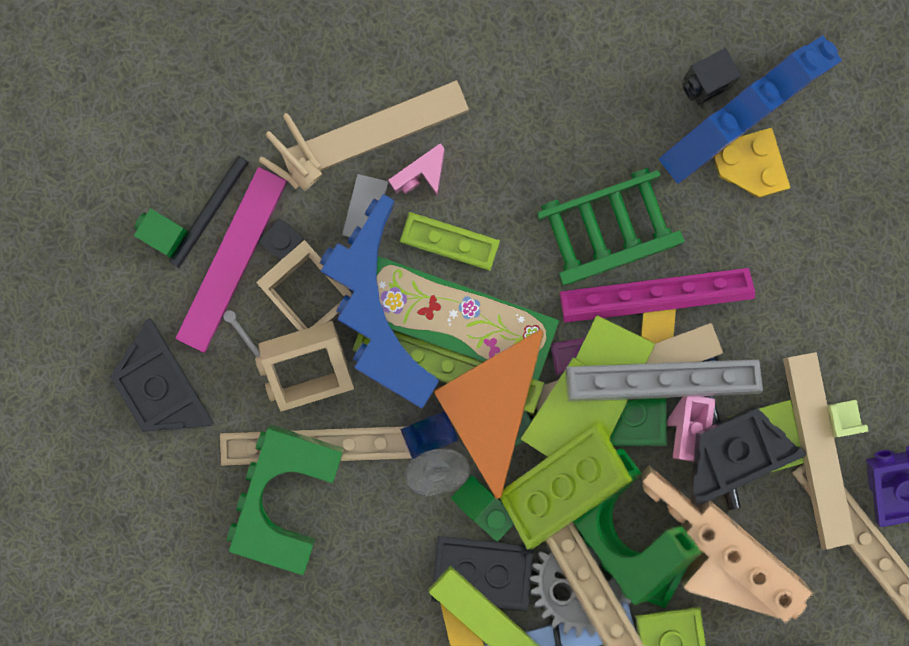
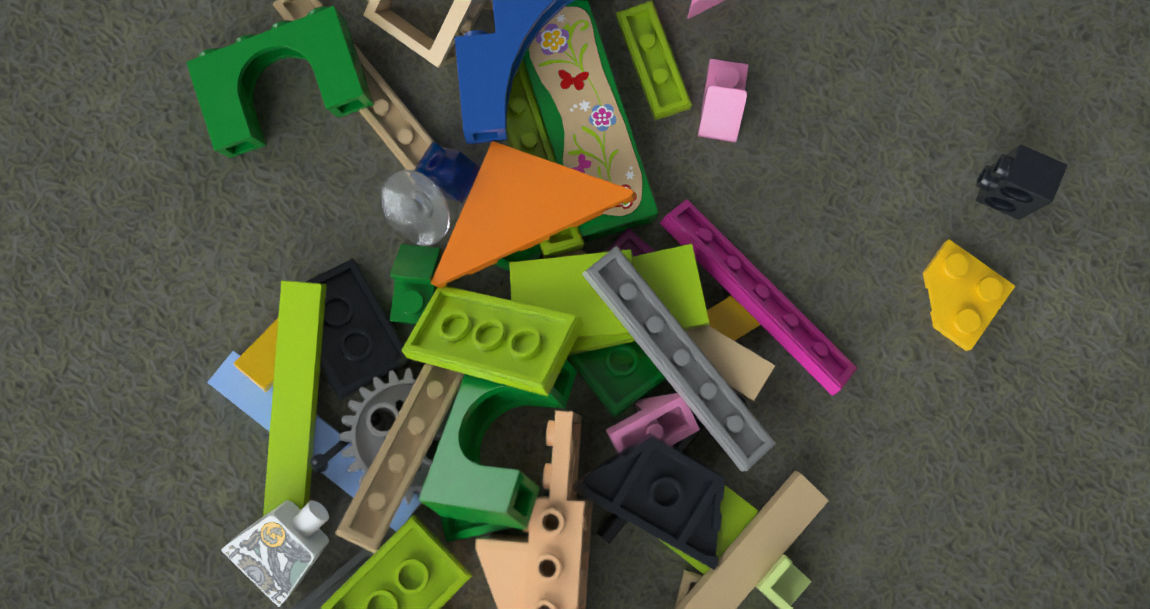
camera: 50 degrees right, 5 degrees down
green fence [536,168,685,287] -> none
blue arch [659,35,842,184] -> none
none -> bright pink slope [698,59,748,142]

